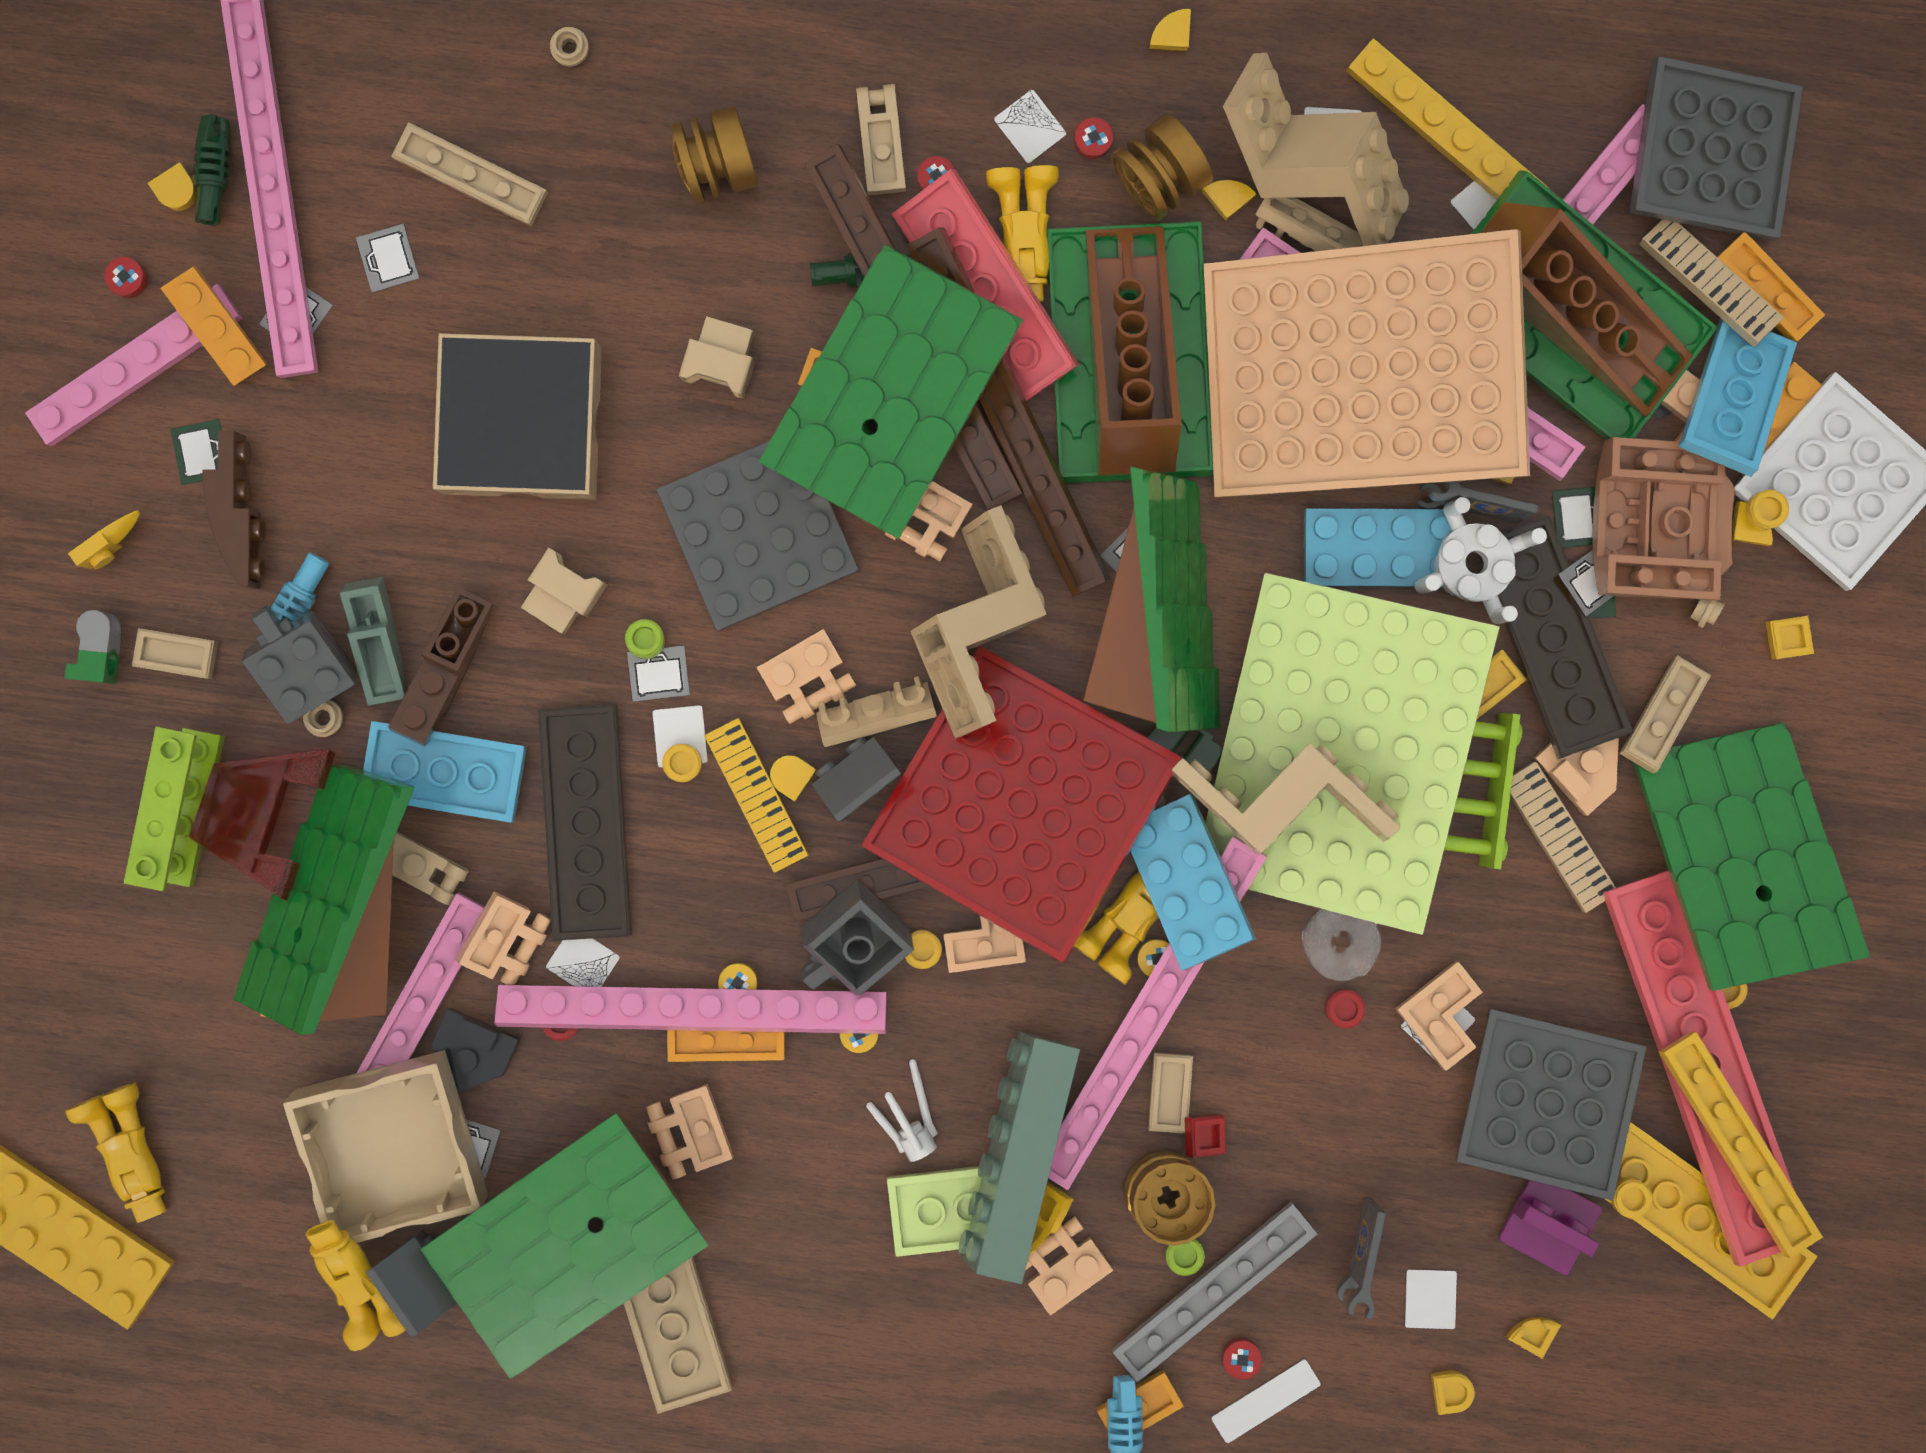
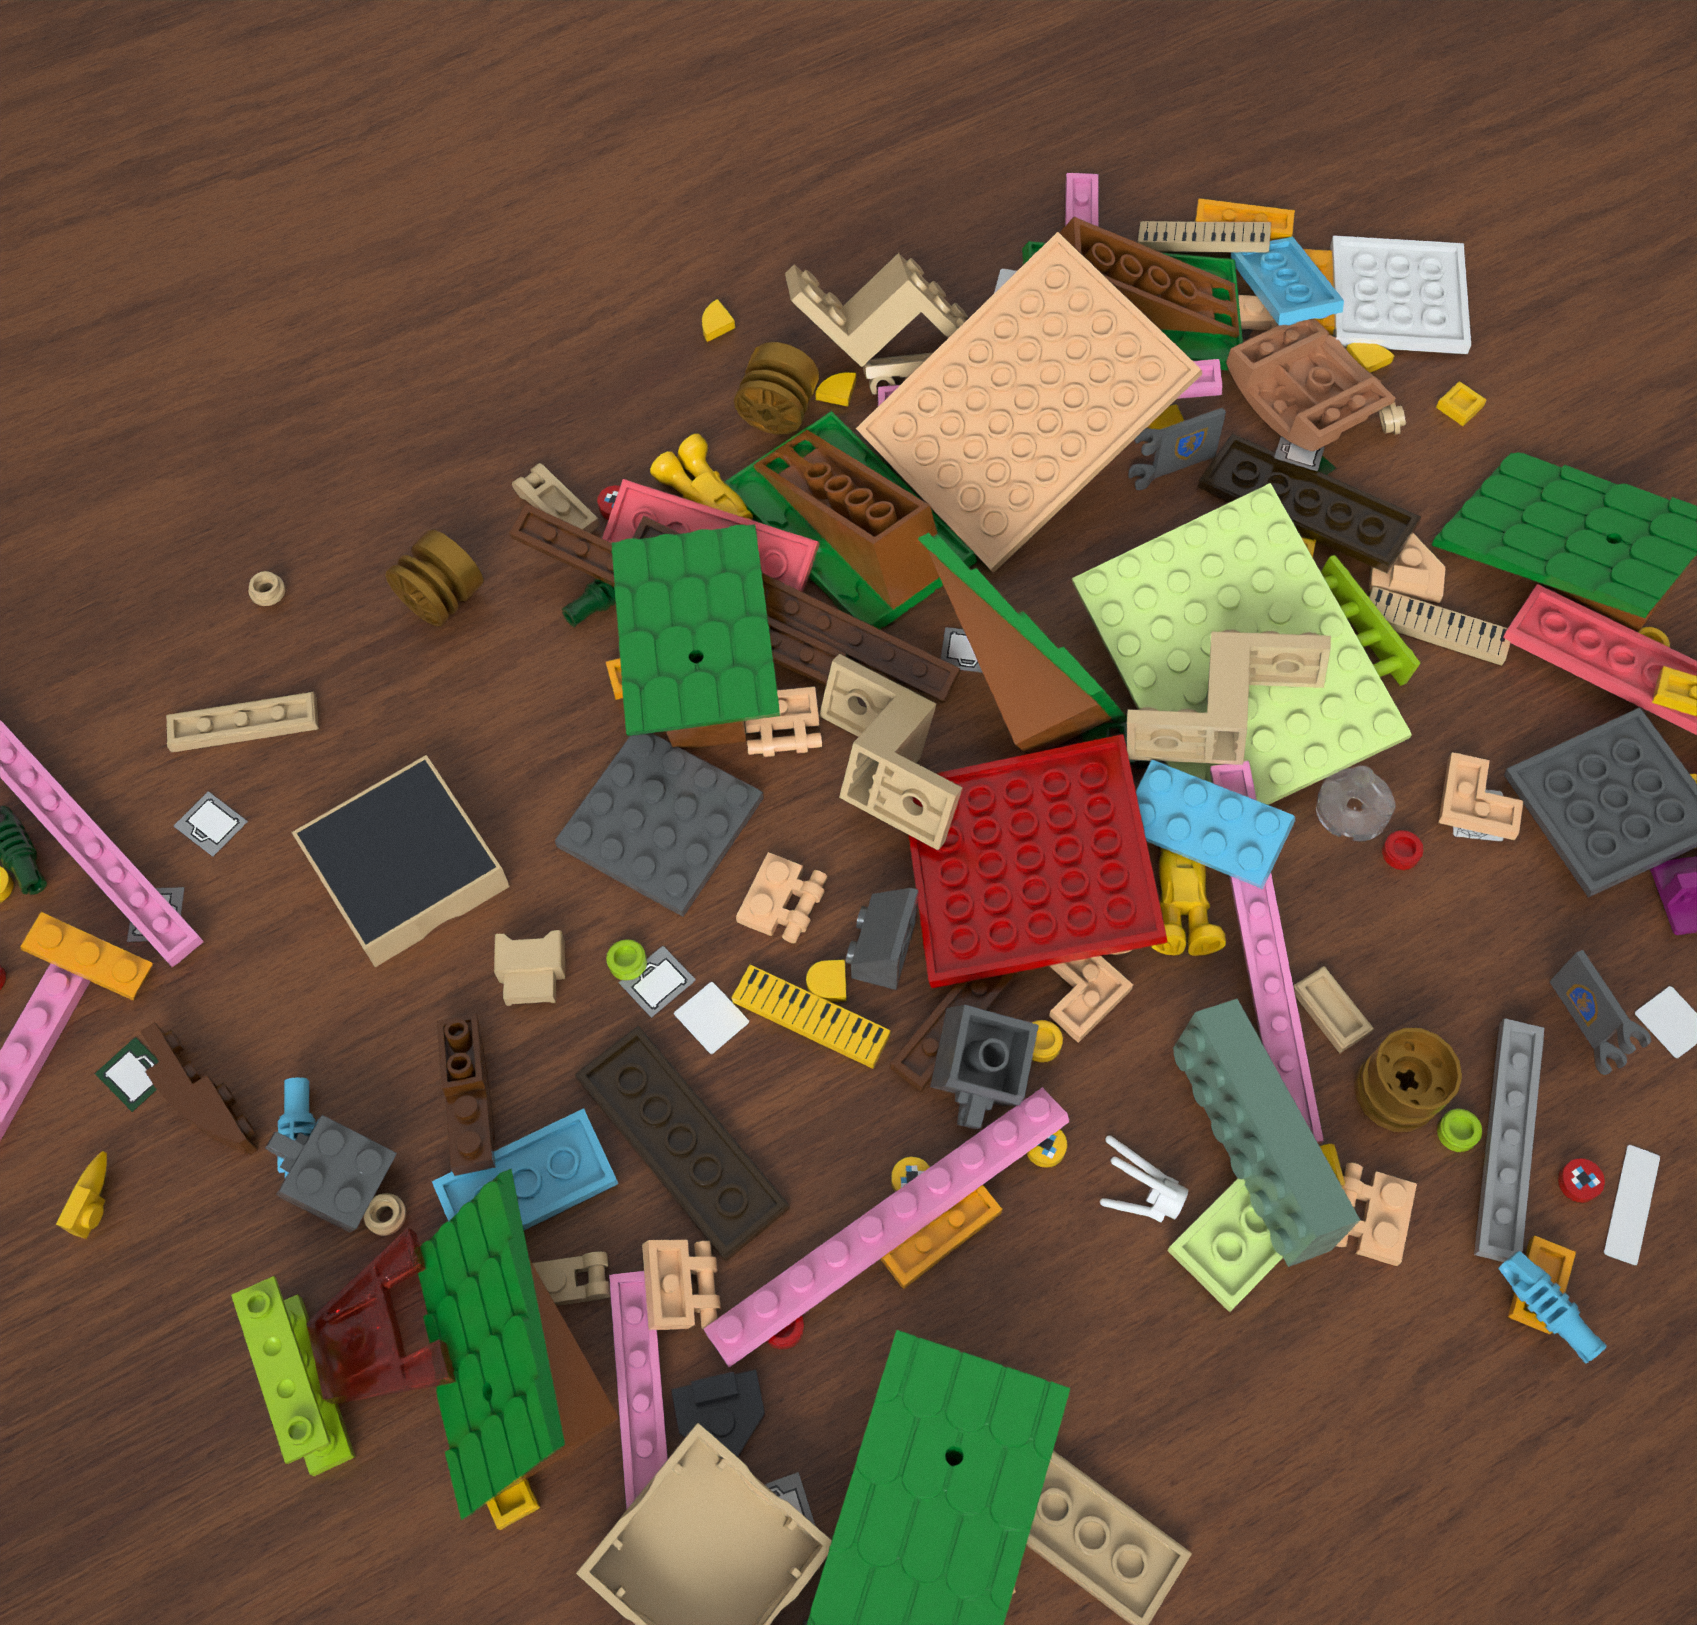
camera: 35 degrees left, 25 degrees down
leg [65,610,121,684] -> none
tan tile [132,628,219,679] -> none
sand green slope [340,576,406,706] -> none
white sticker [546,938,620,987] -> none
light nougat plate [646,1084,734,1180] -> none
yellow tile [662,744,702,782] -> none
tan piece [679,316,755,399] -> none
tan plate [816,676,937,747] -> none
white sticker [994,90,1066,163] -> none
red tile [1074,117,1113,159] -> none
yellow tile [1137,939,1169,977] -> none
red tile [1185,1114,1226,1158] -> none
medium azure plate [1304,508,1452,588] -> none
yellow plate [1346,38,1549,200] -> none
white plate [1415,497,1547,624] -> none
sticker [1552,487,1595,548] -> none
tan tile [1619,655,1711,774] -> none
dark grey plate [1629,56,1803,241] -> none
yellow tile [1746,489,1789,530] -> none

